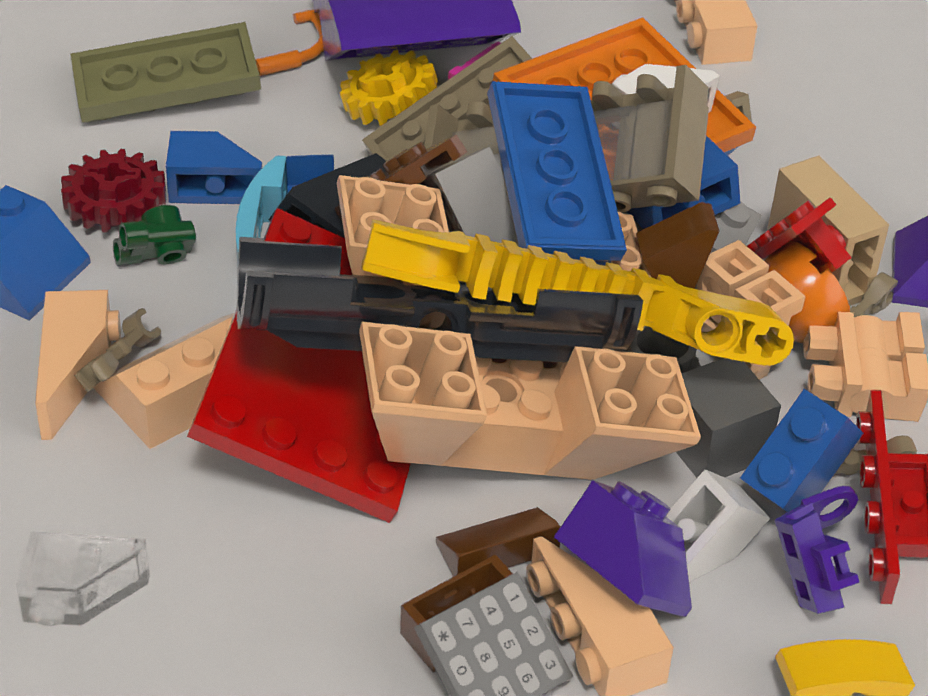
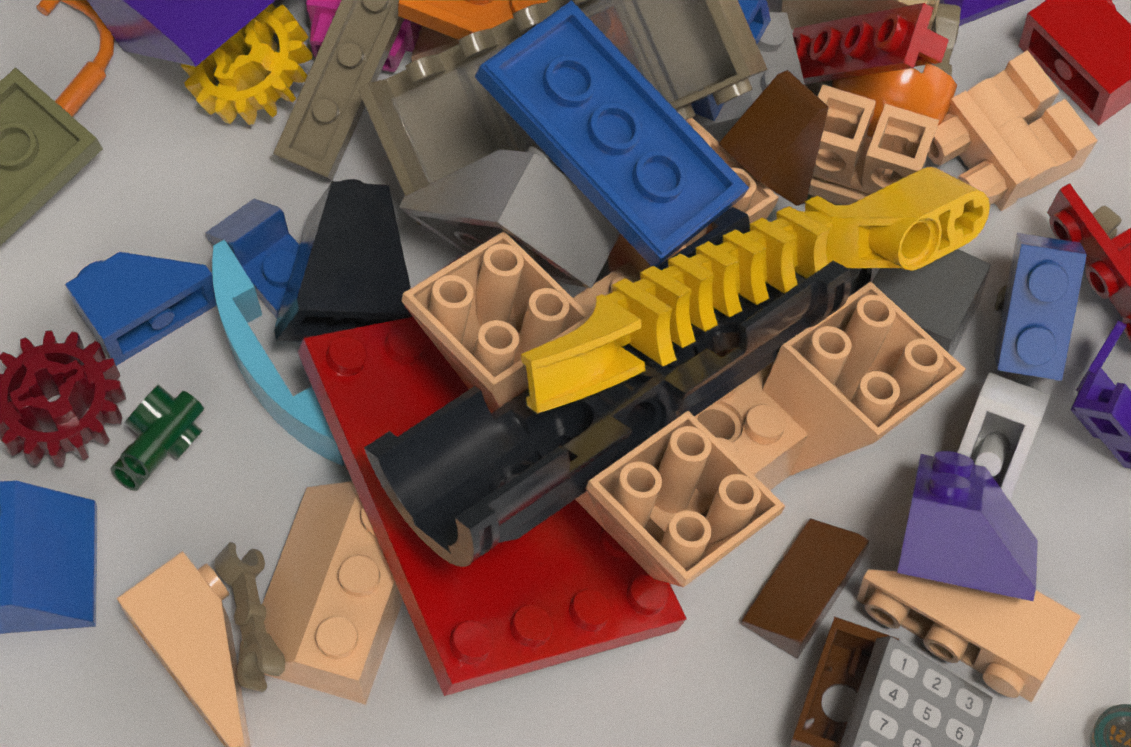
camera: 30 degrees left, 20 degrees up
reddish brown wing [334,134,468,220] -> none

